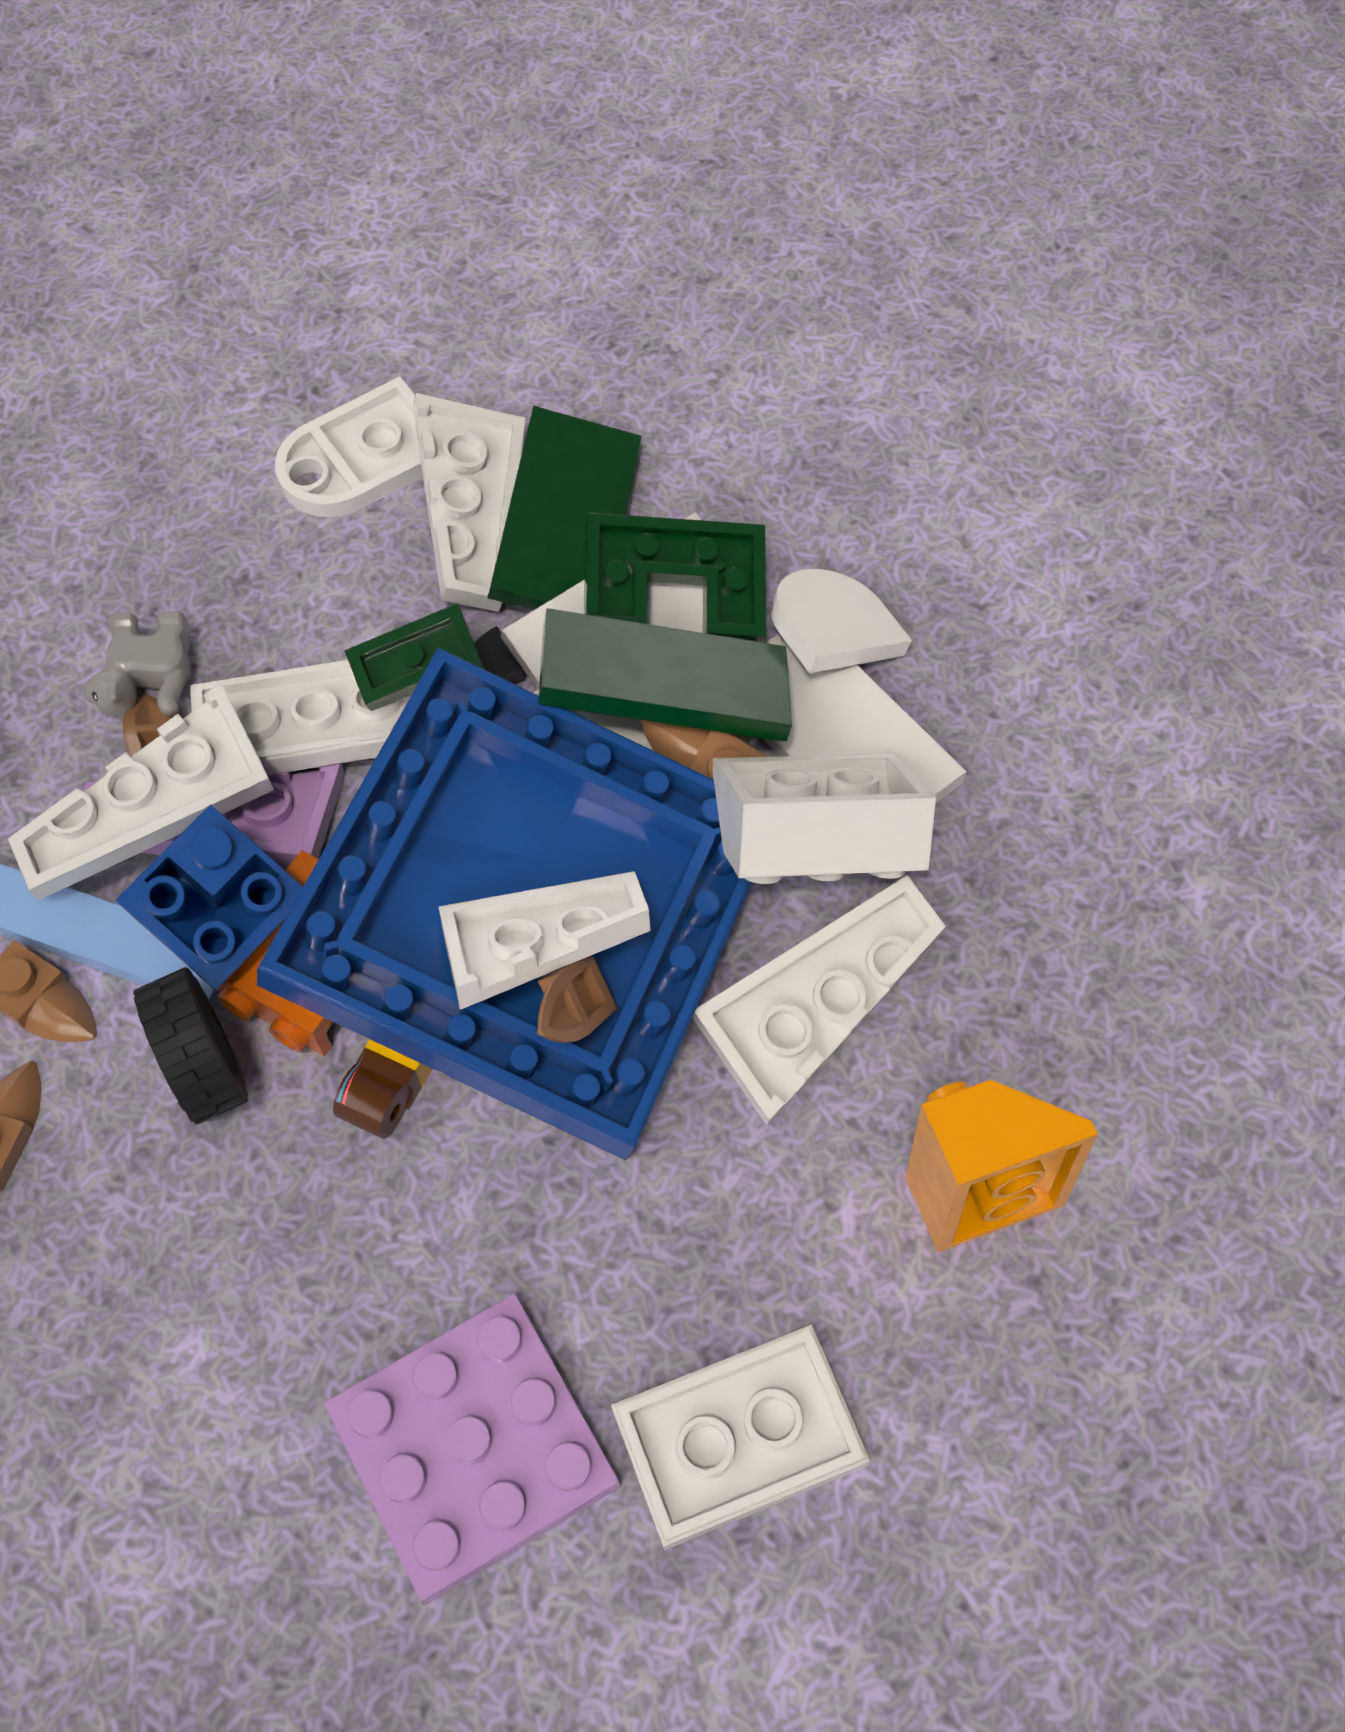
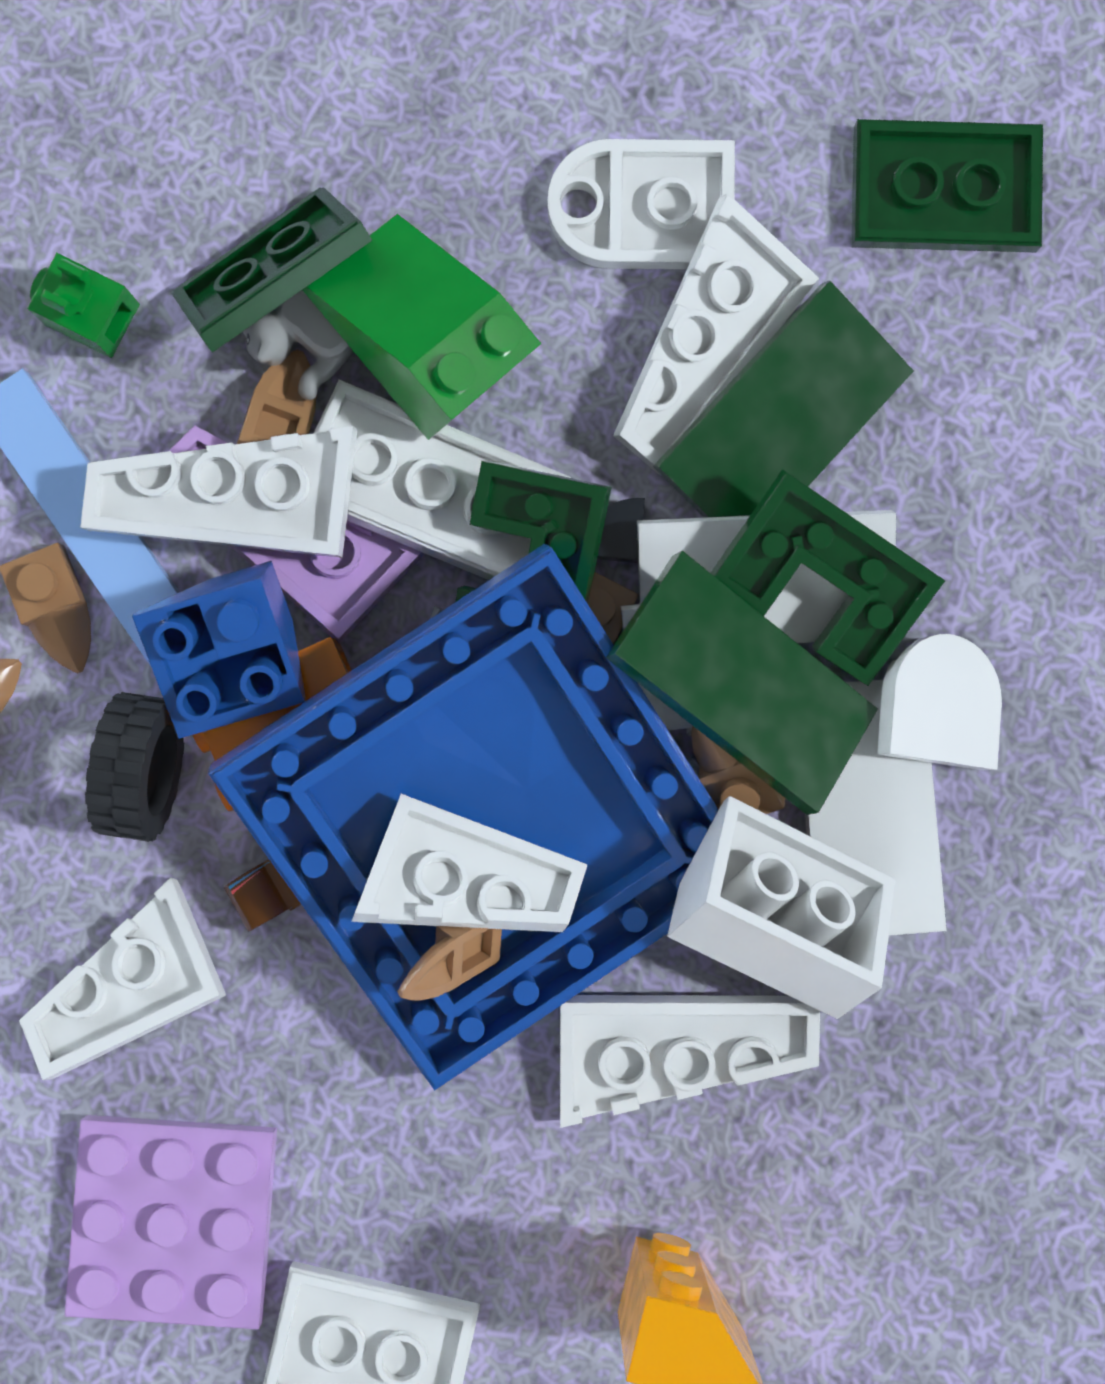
camera: 30 degrees right, 25 degrees up
none -> white wing [19,877,226,1080]
none -> dark green tile [171,187,372,353]
none -> green slope [302,214,541,440]
none -> dark green tile [851,119,1043,253]

